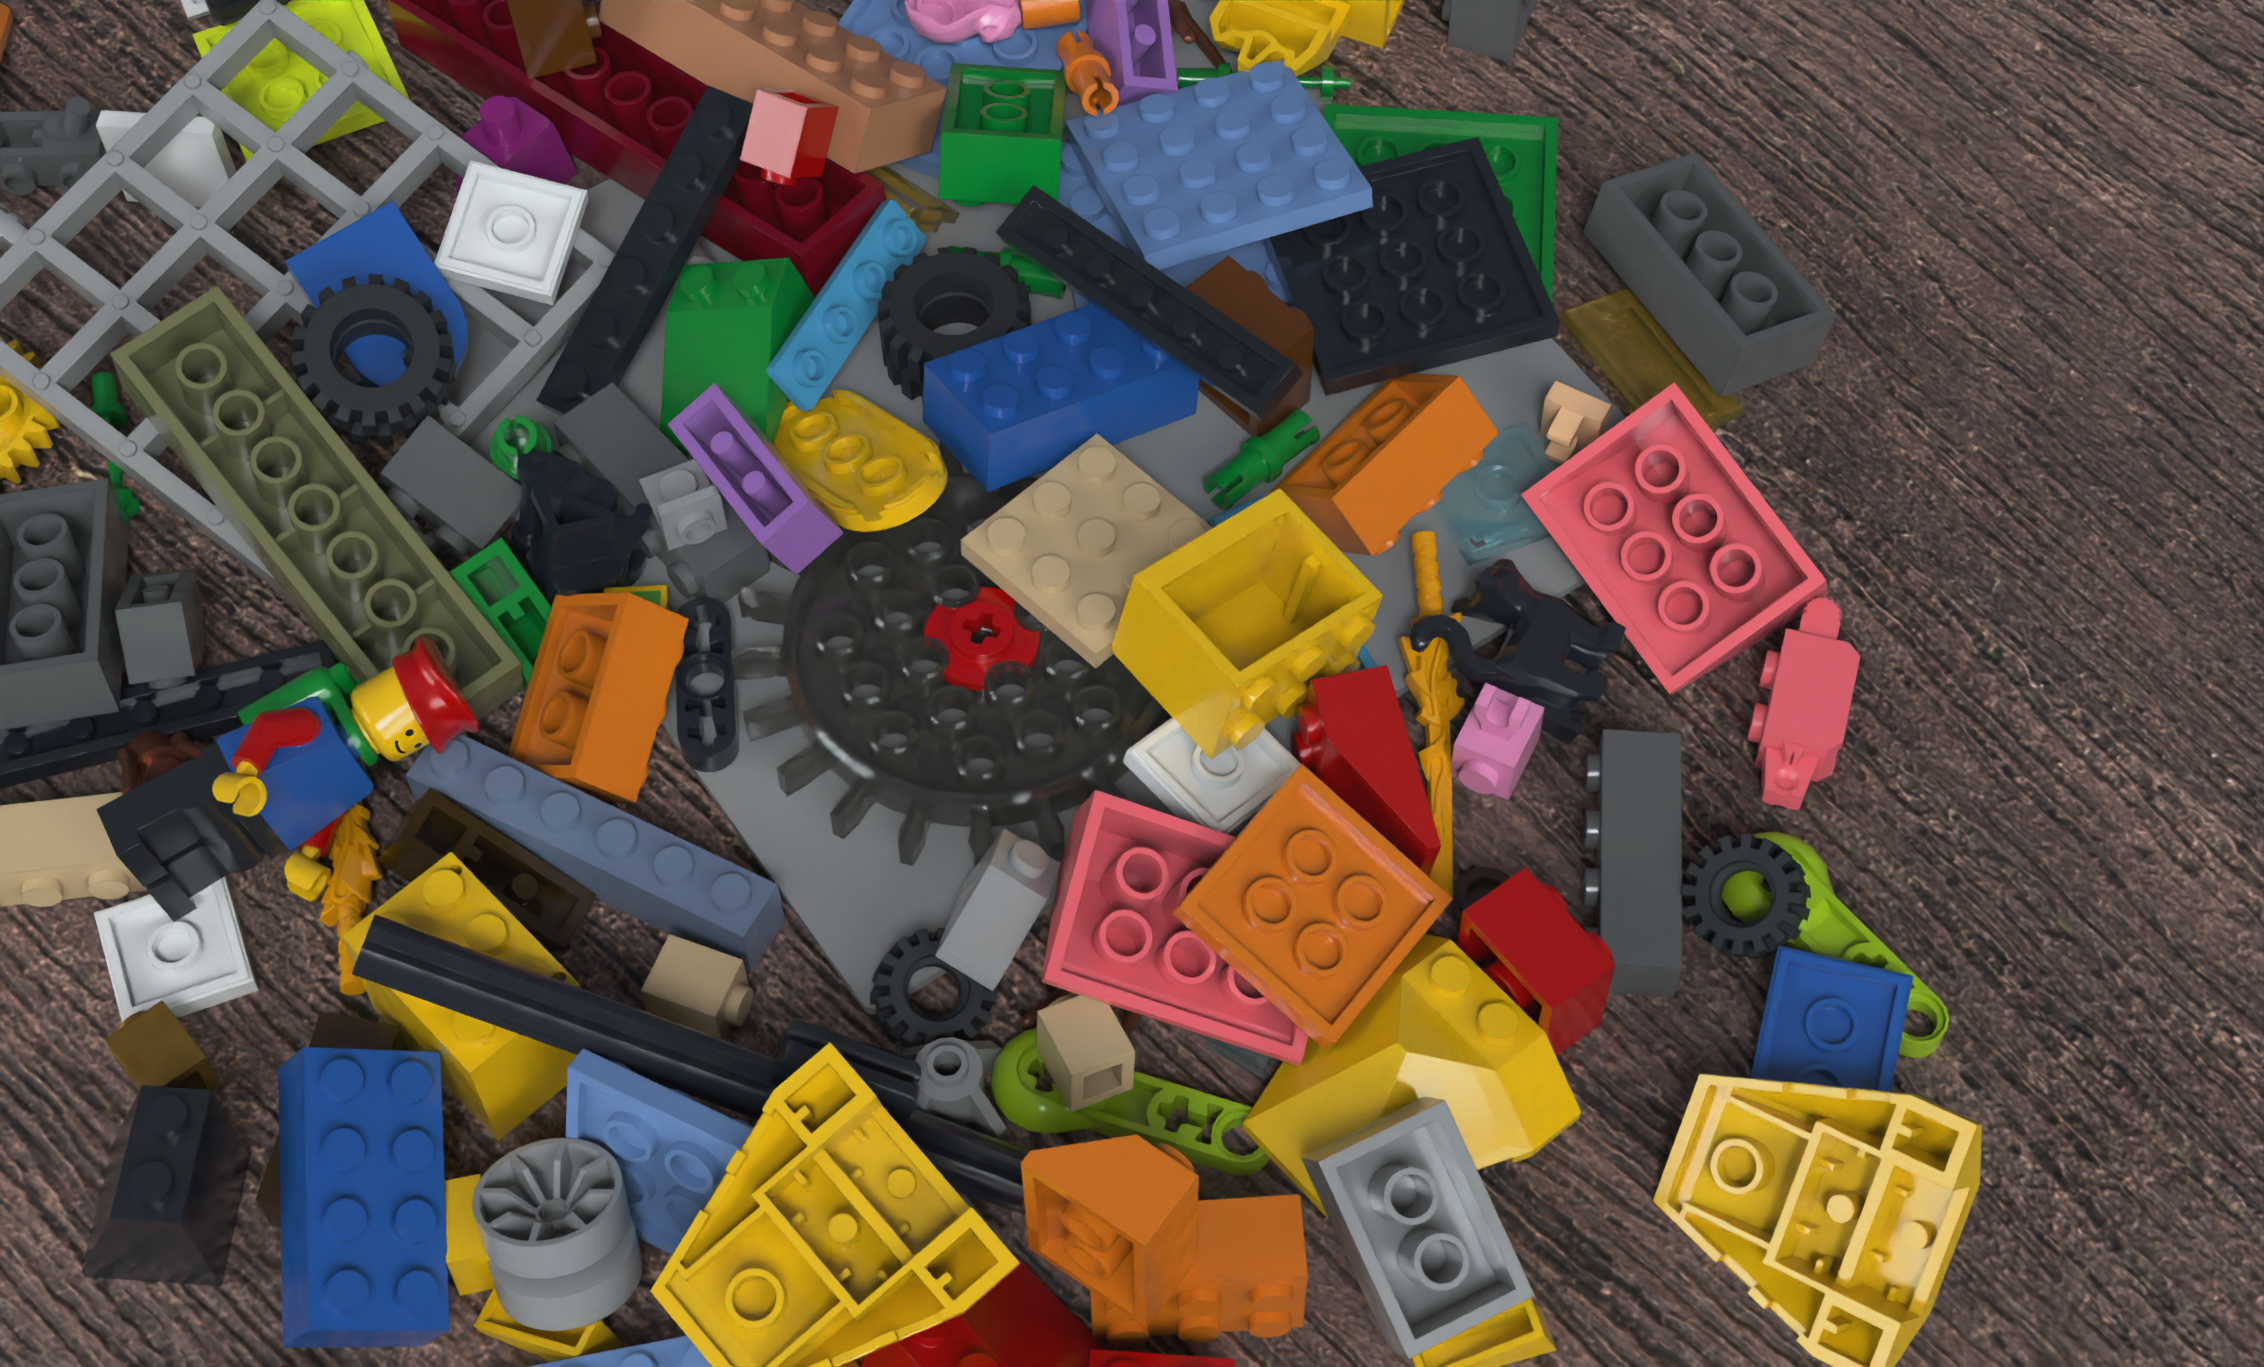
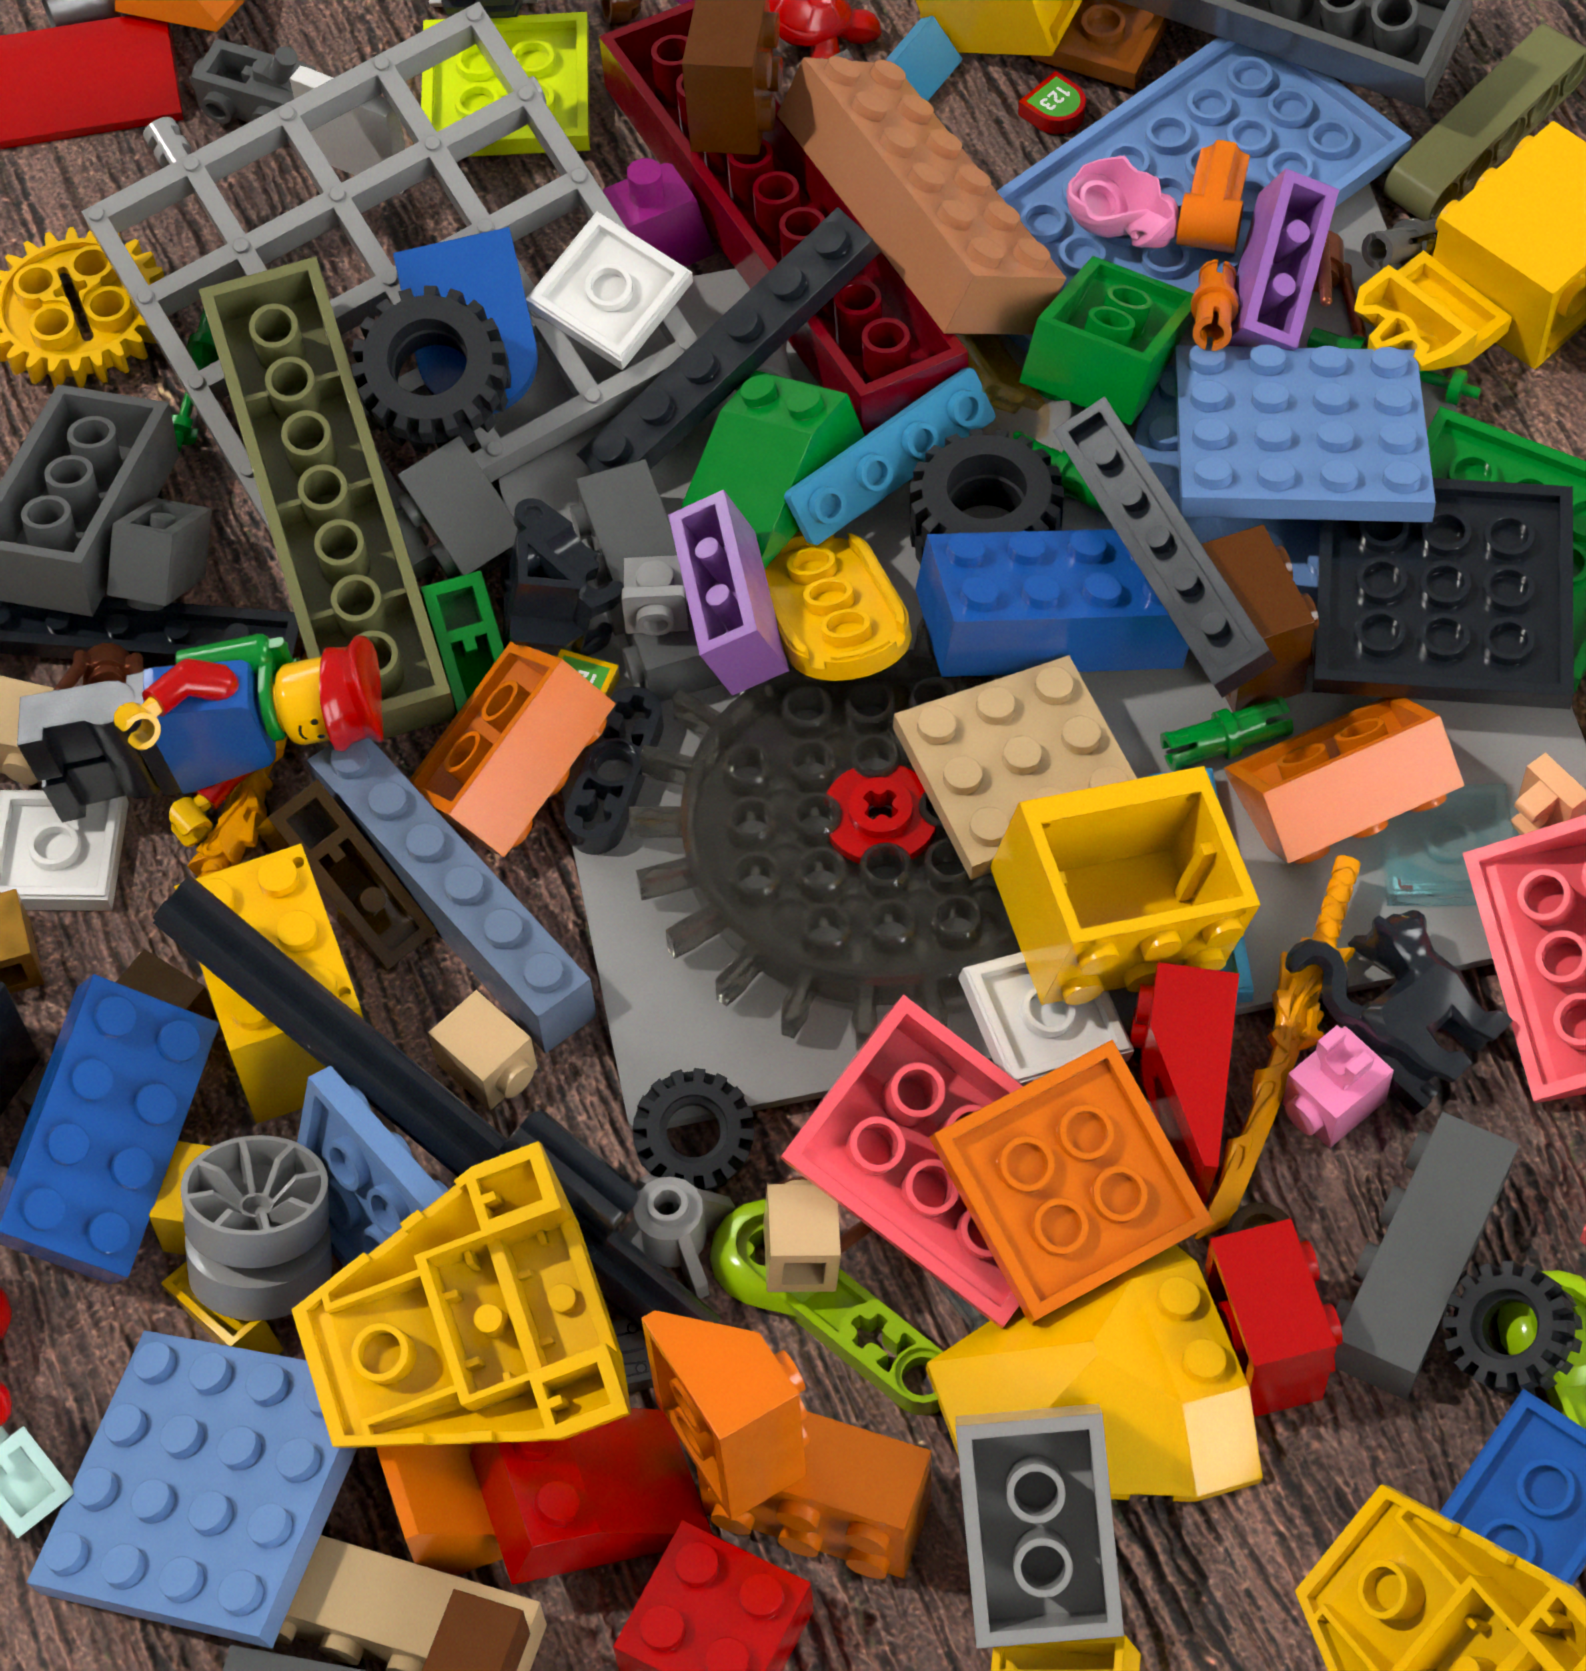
camera: 25 degrees right, 0 degrees up
green arm [490,415,555,482] -> none
brick [740,88,839,186] -> none
light grey slope [935,828,1060,991] -> none

